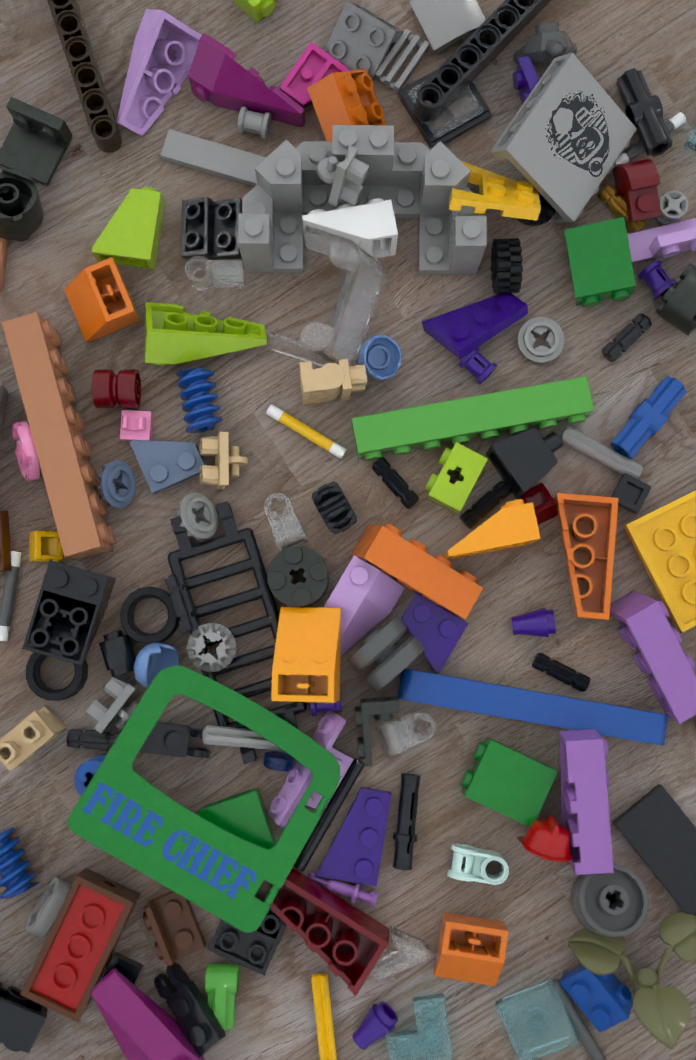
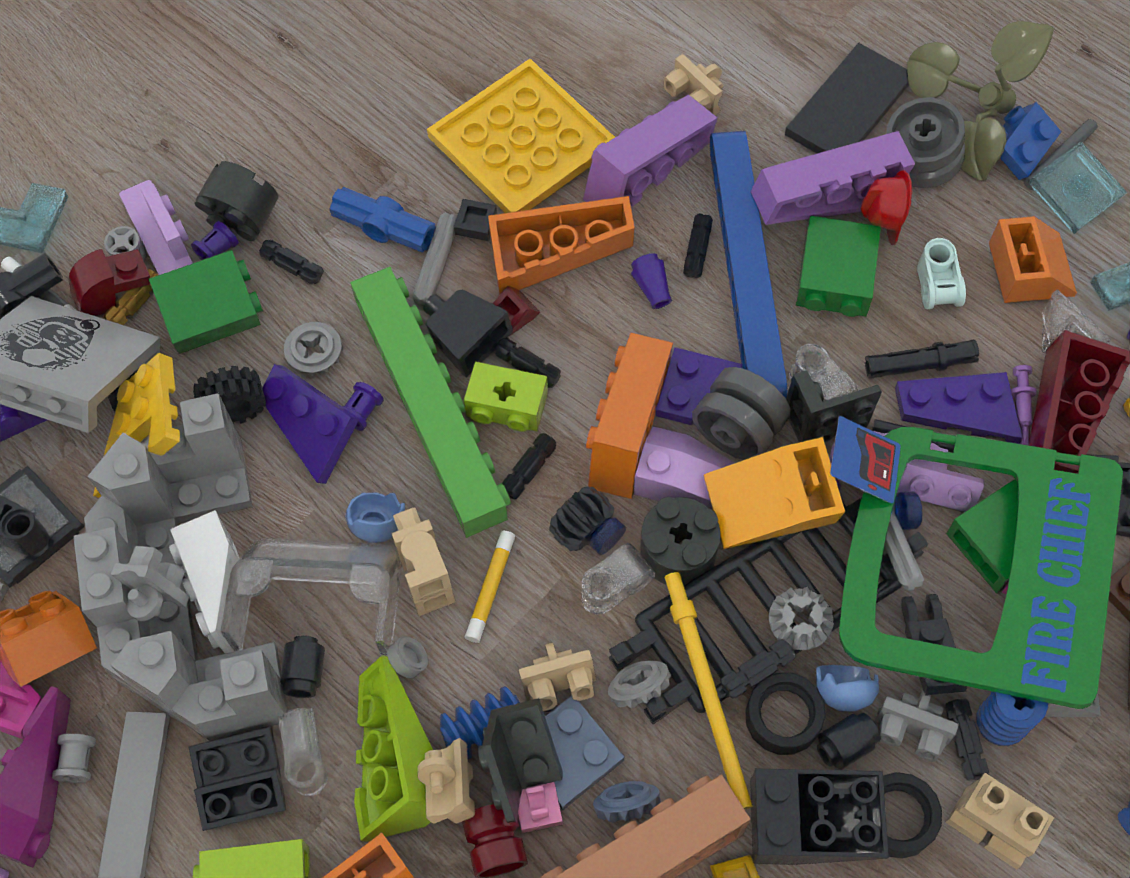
camera: 100 degrees left, 20 degrees down
light orange slope [442,499,541,560] -> none
none -> black brick [280,636,325,698]
none -> light grey tile [388,636,428,678]
none -> tan hips [418,738,475,824]
none -> pearl dark grey bracket [478,698,563,823]
none -> clear blue tile [590,517,626,555]
none -> yellow bar [664,572,753,810]
none -> sticker [830,416,901,503]

